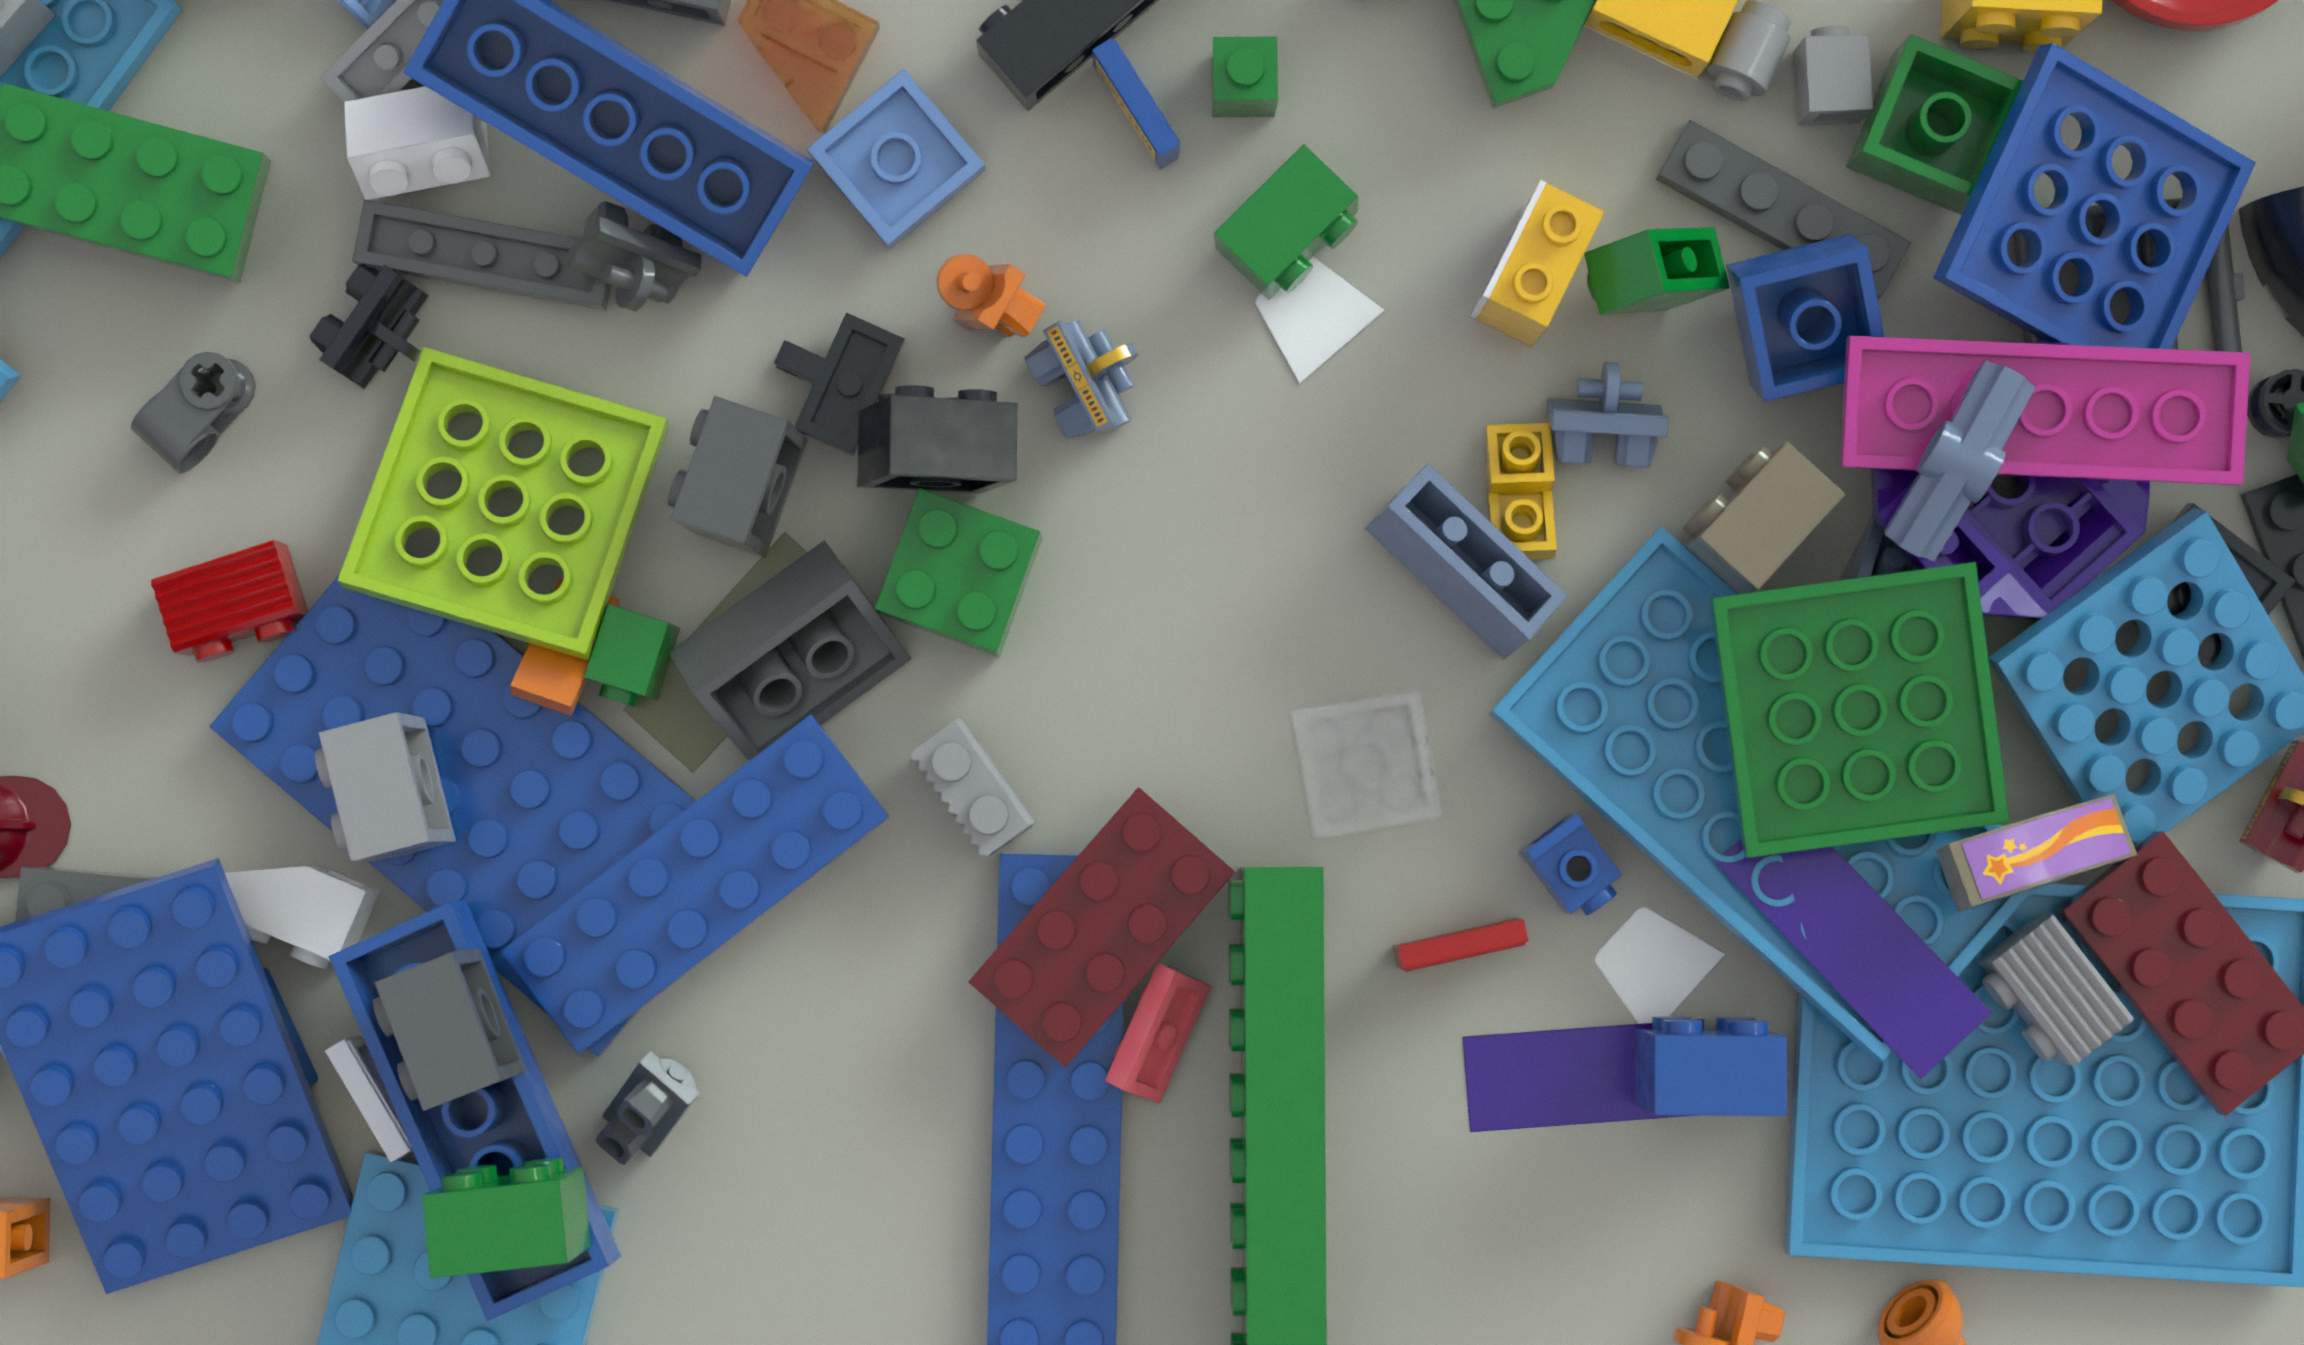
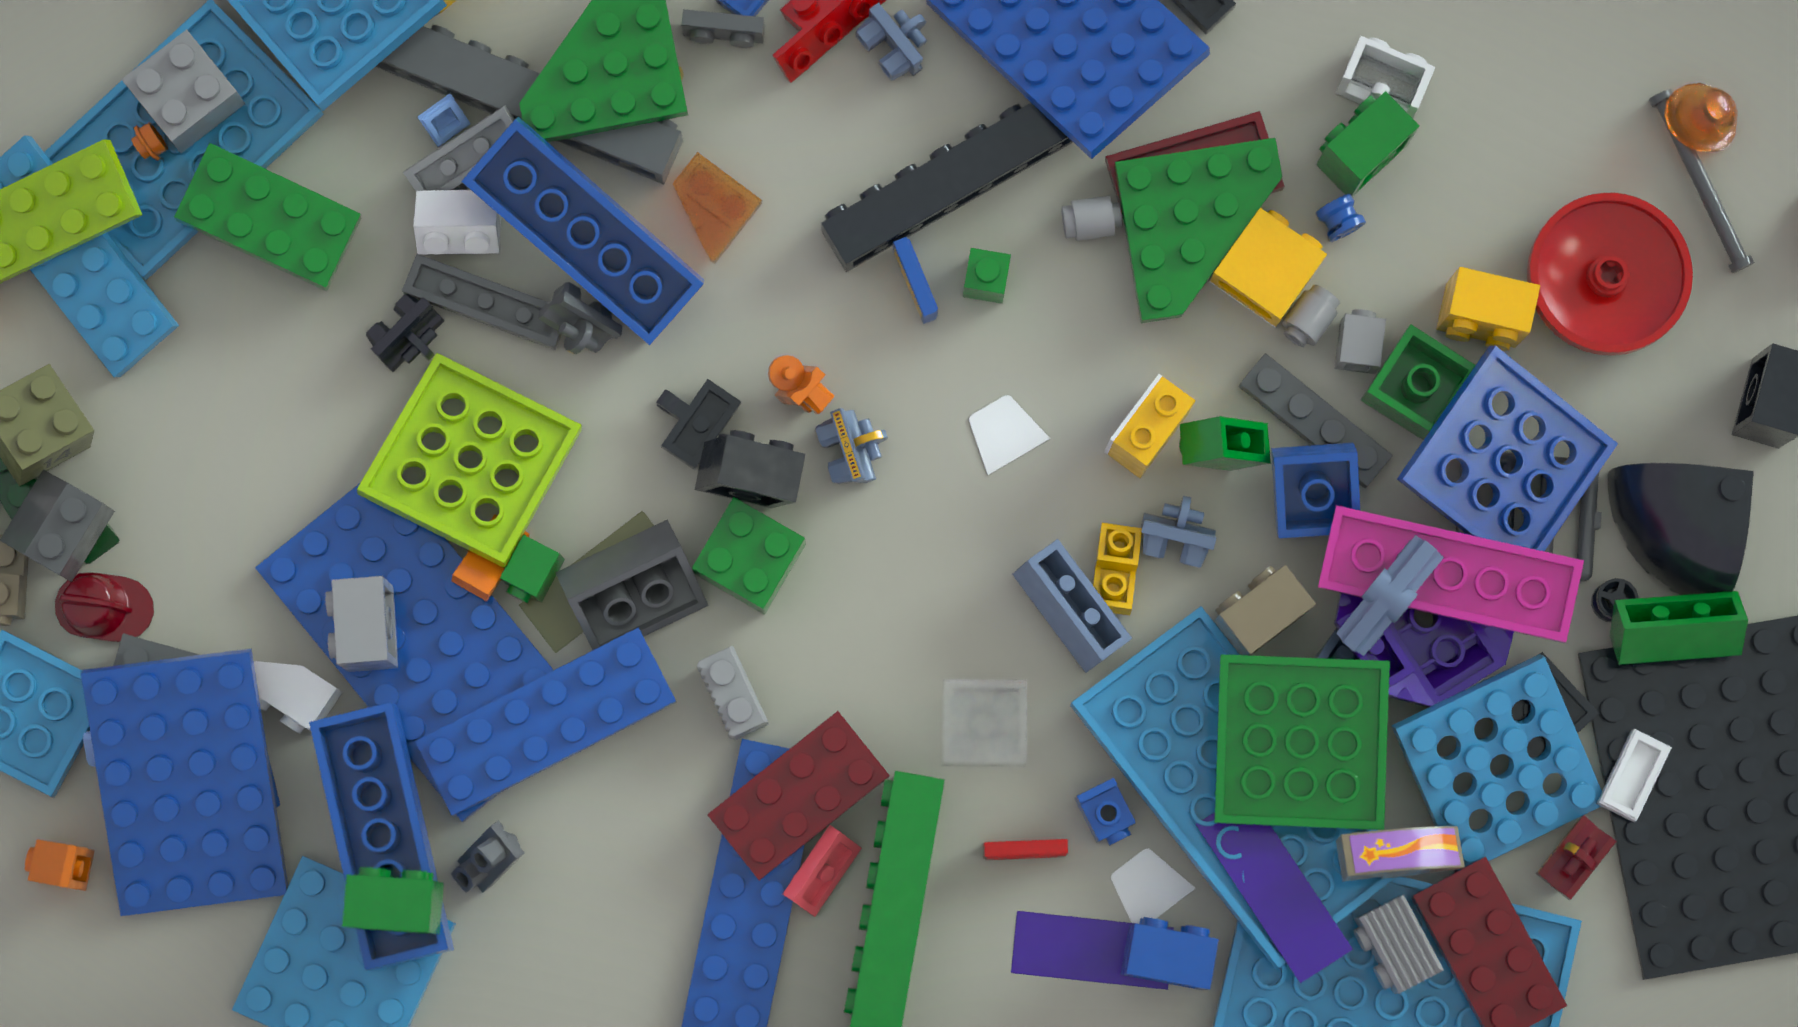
camera: 10 degrees right, 5 degrees down
dark grey piece [131,352,256,474] -> none
red brick [151,540,308,663] -> none
white tile [325,1035,413,1163] -> none
dark grey brick [373,948,527,1111] -> none
dark grey brick [668,395,808,558] -> none
medium blue plate [807,69,986,250] -> none
green brick [1214,144,1358,300] -> none

